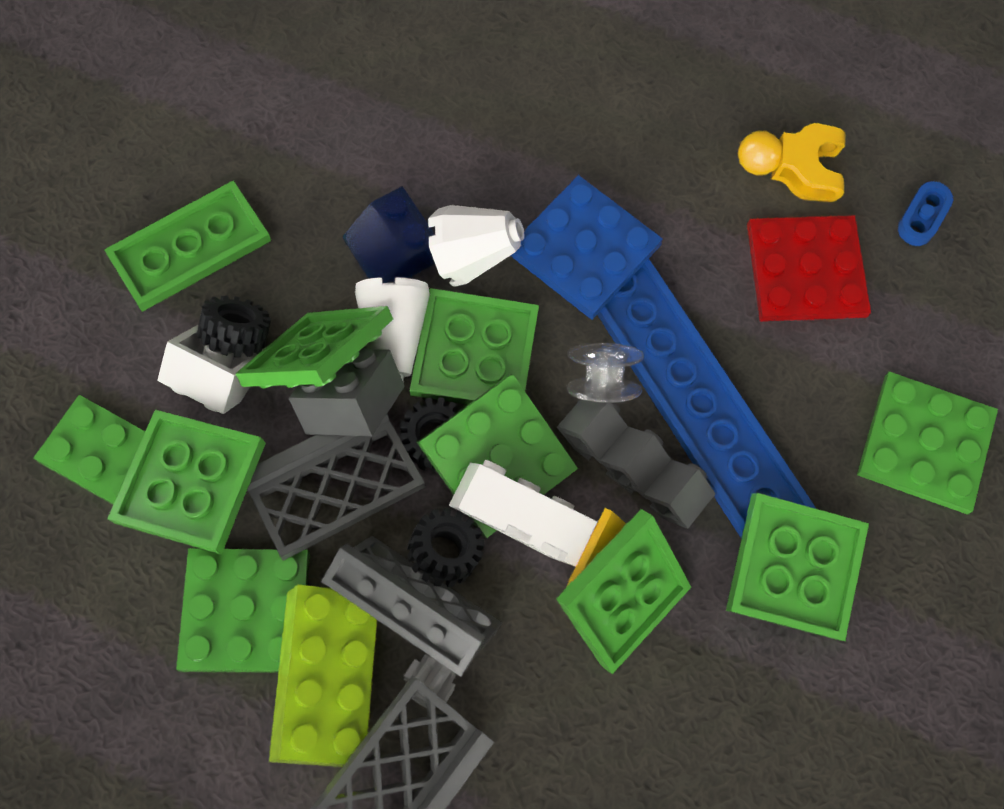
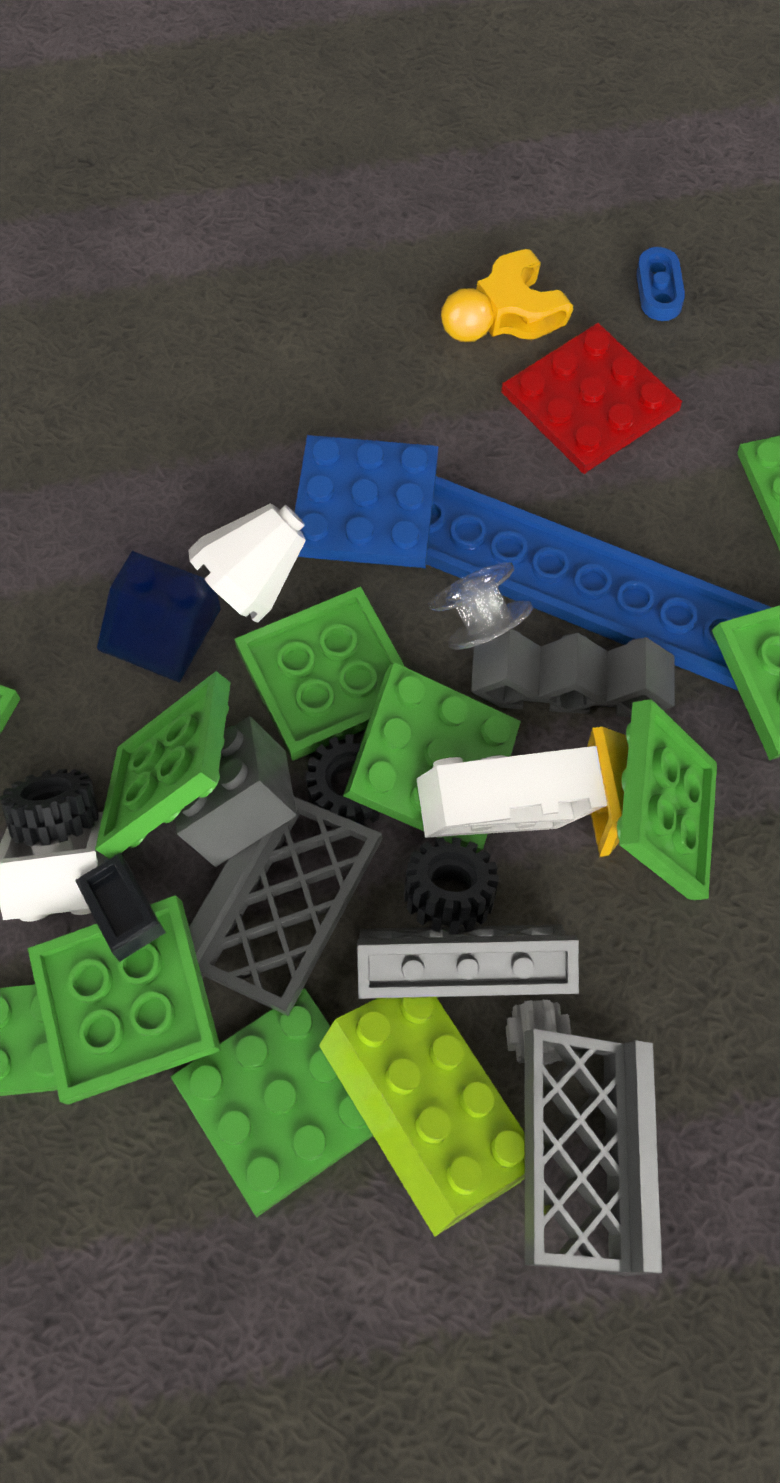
camera: 30 degrees left, 5 degrees down
white cone [355,277,430,381] -> none
none -> black tile [75,853,166,962]

